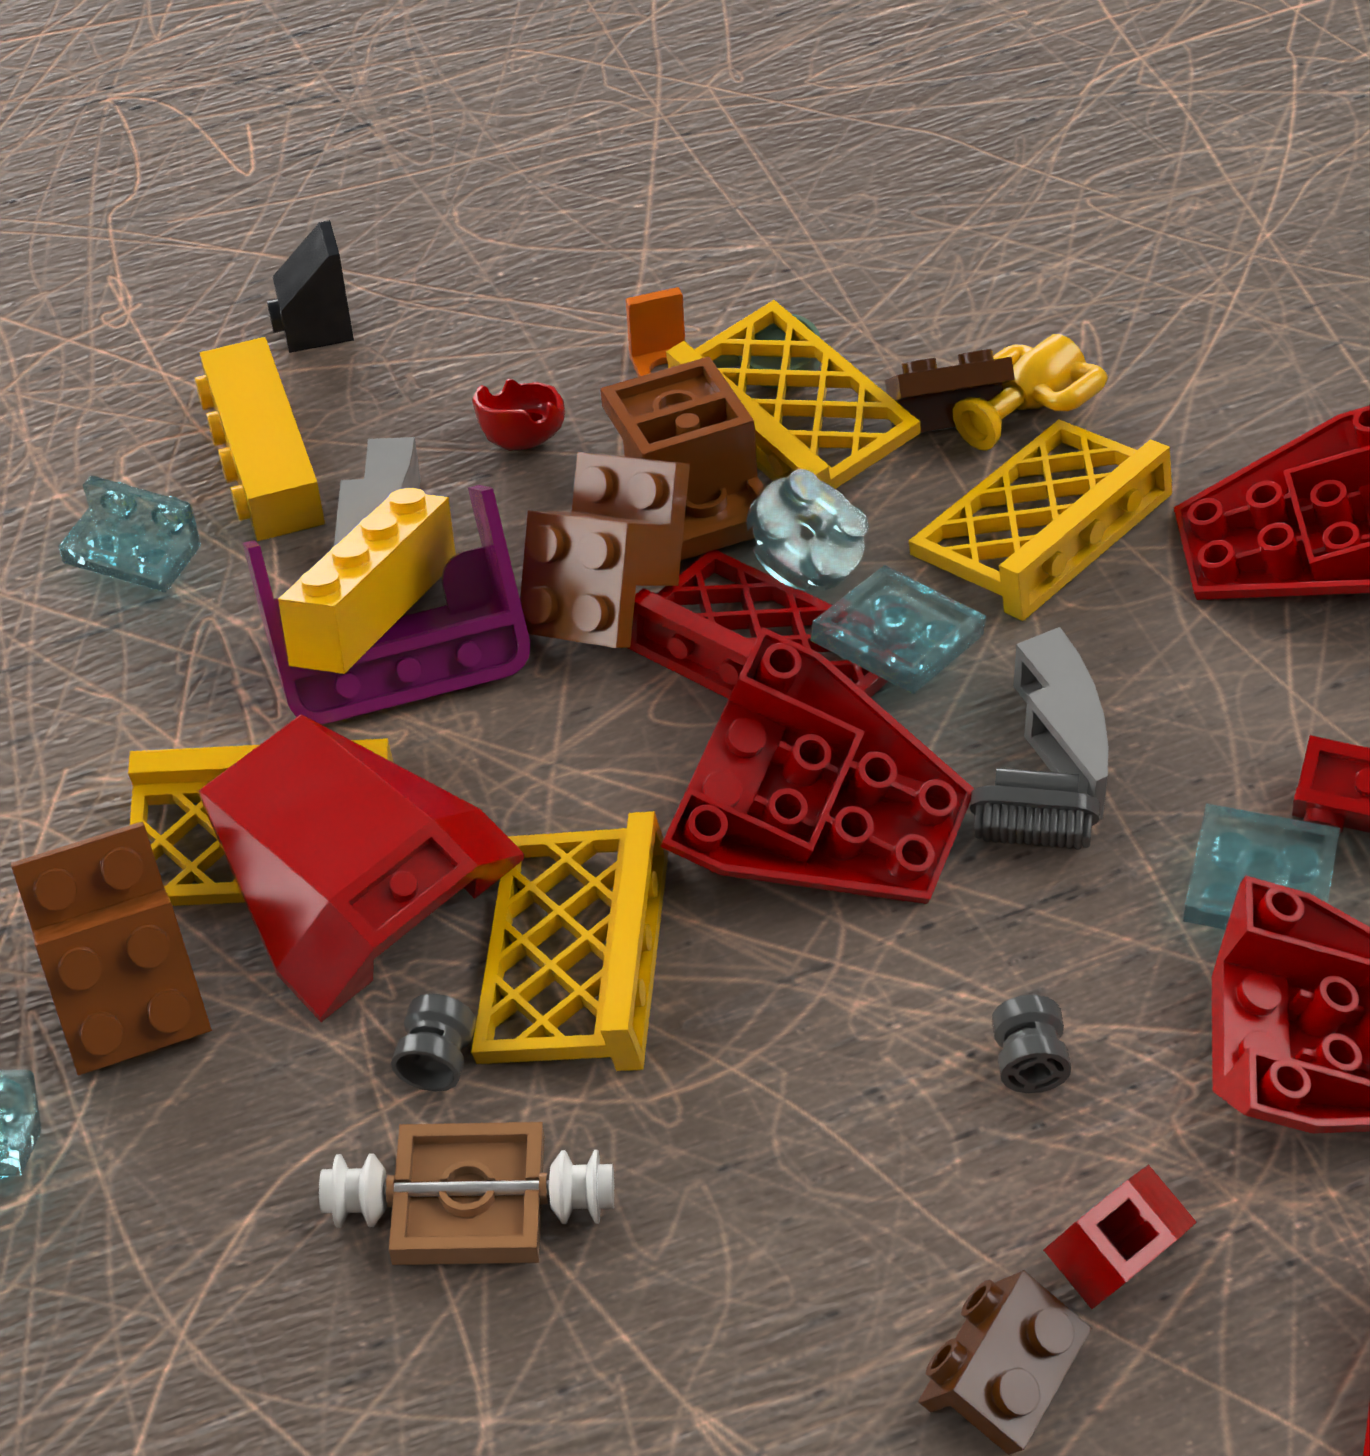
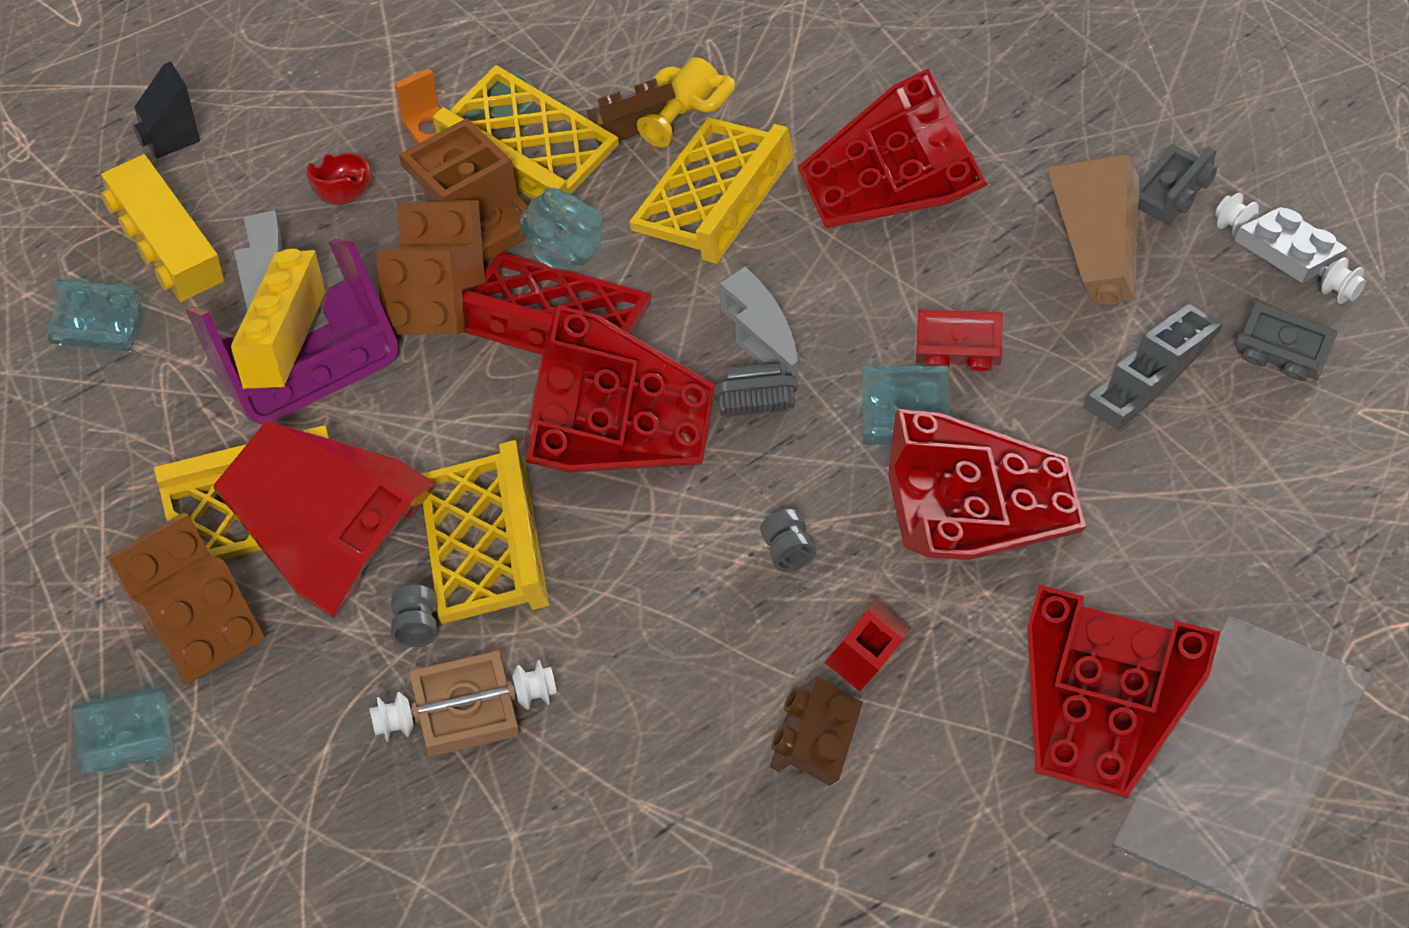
camera: 15 degrees left, 5 degrees up
clear light blue plate [811,565,986,694] -> none

